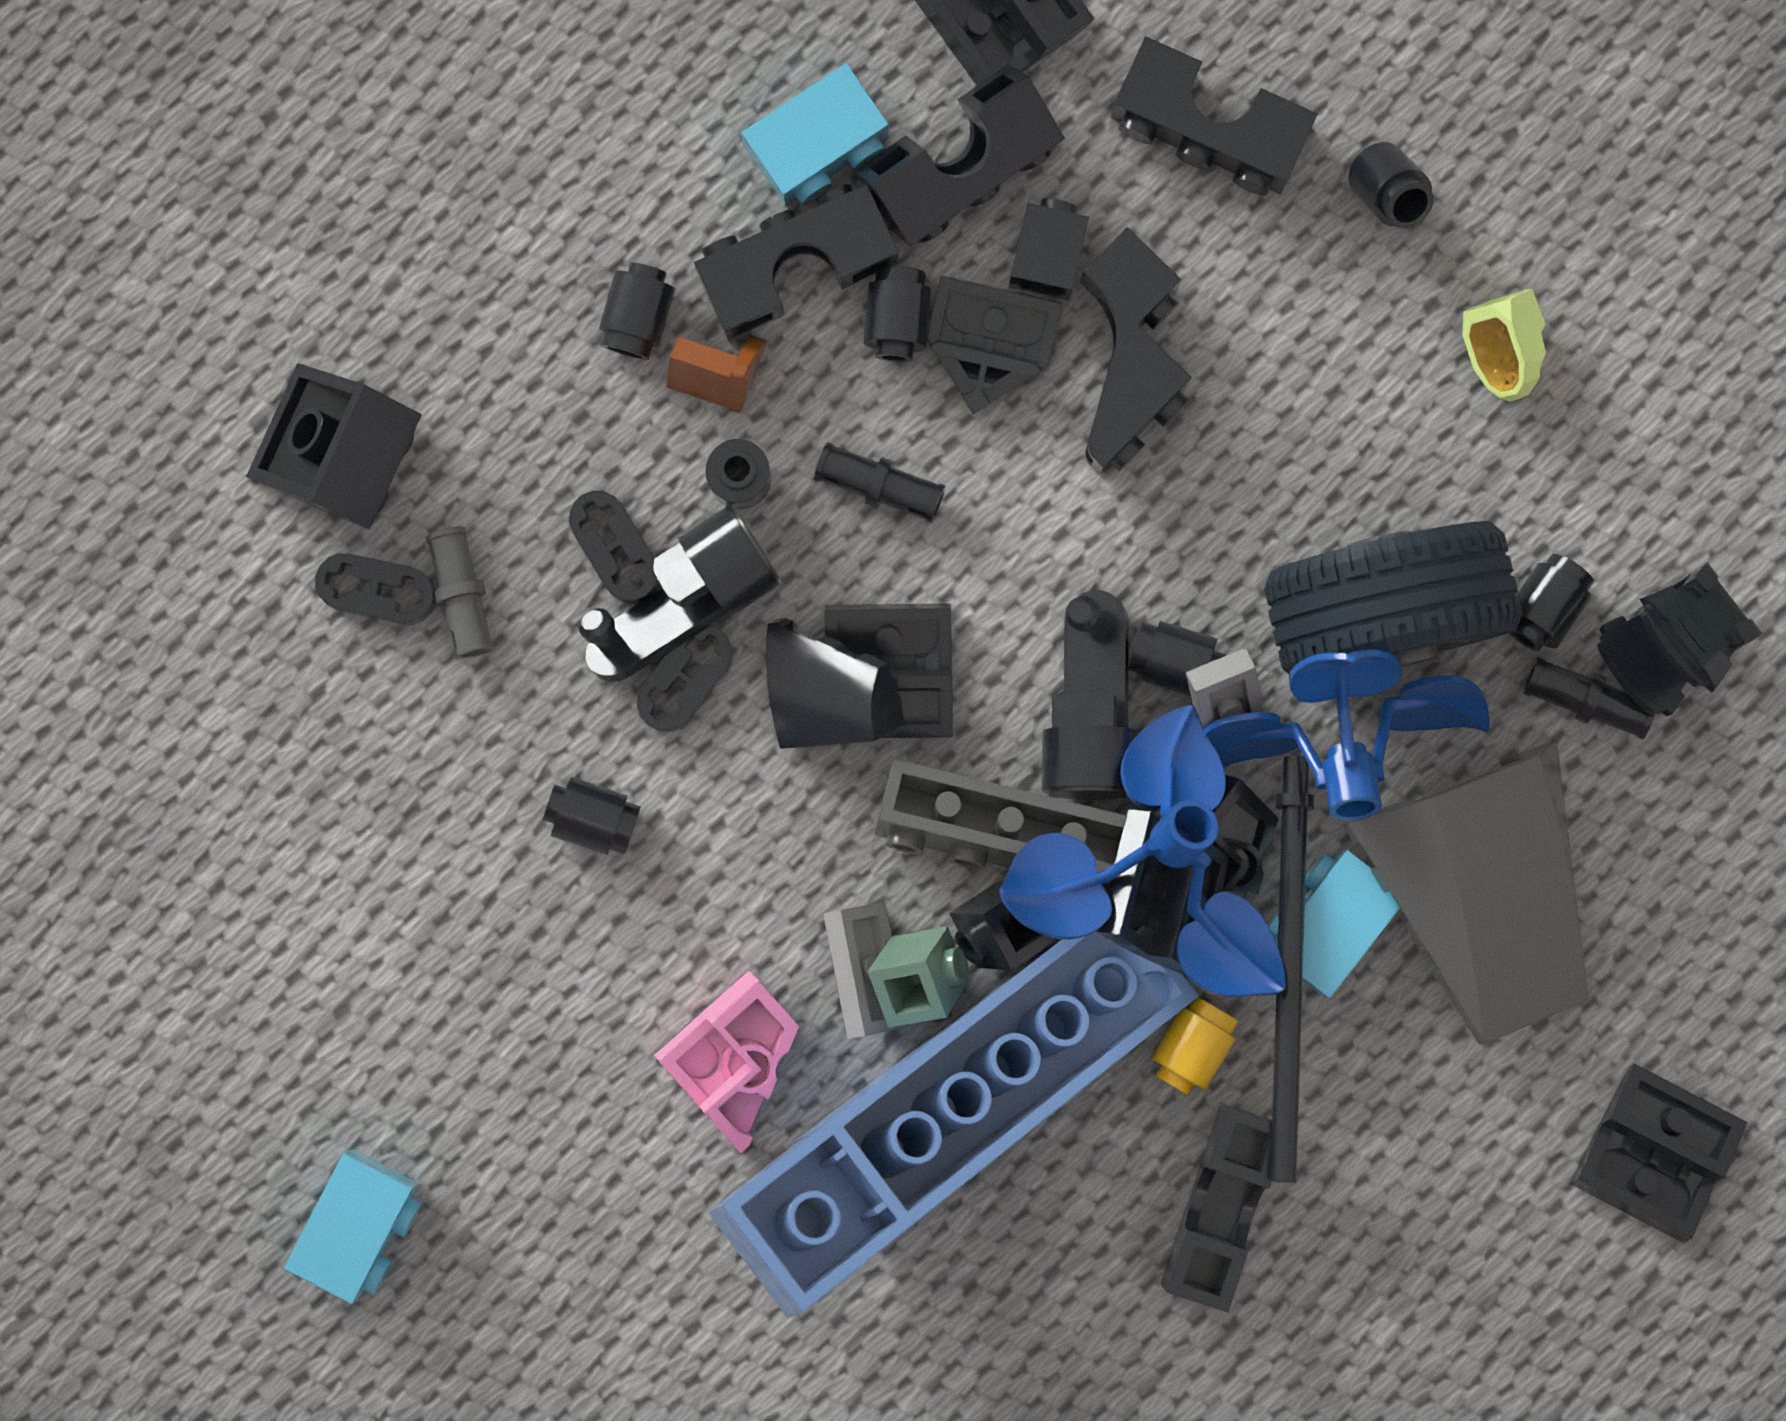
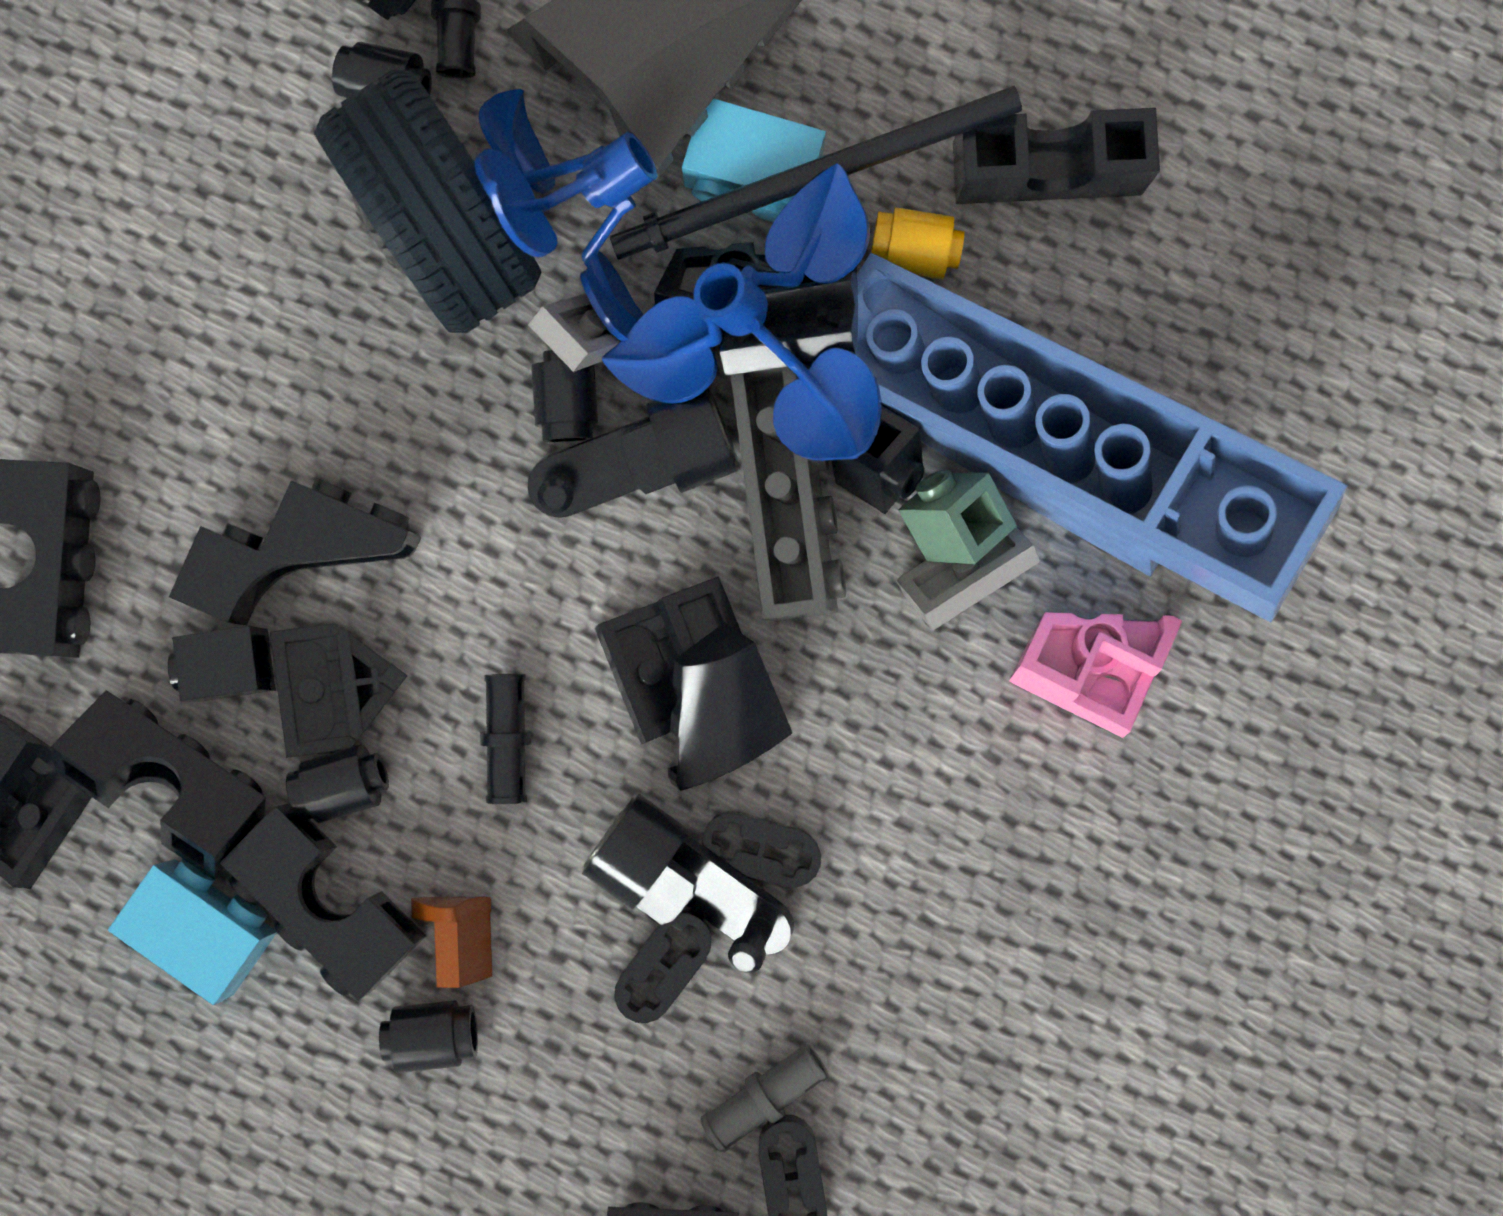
camera: 105 degrees left, 0 degrees up
medium azure brick [283,1149,422,1304] -> none
black brick [542,776,641,855] -> none
black brick [705,439,771,510] -> none
black brick [1348,142,1433,228] -> none
yellowish green rock [1463,289,1546,402] -> none

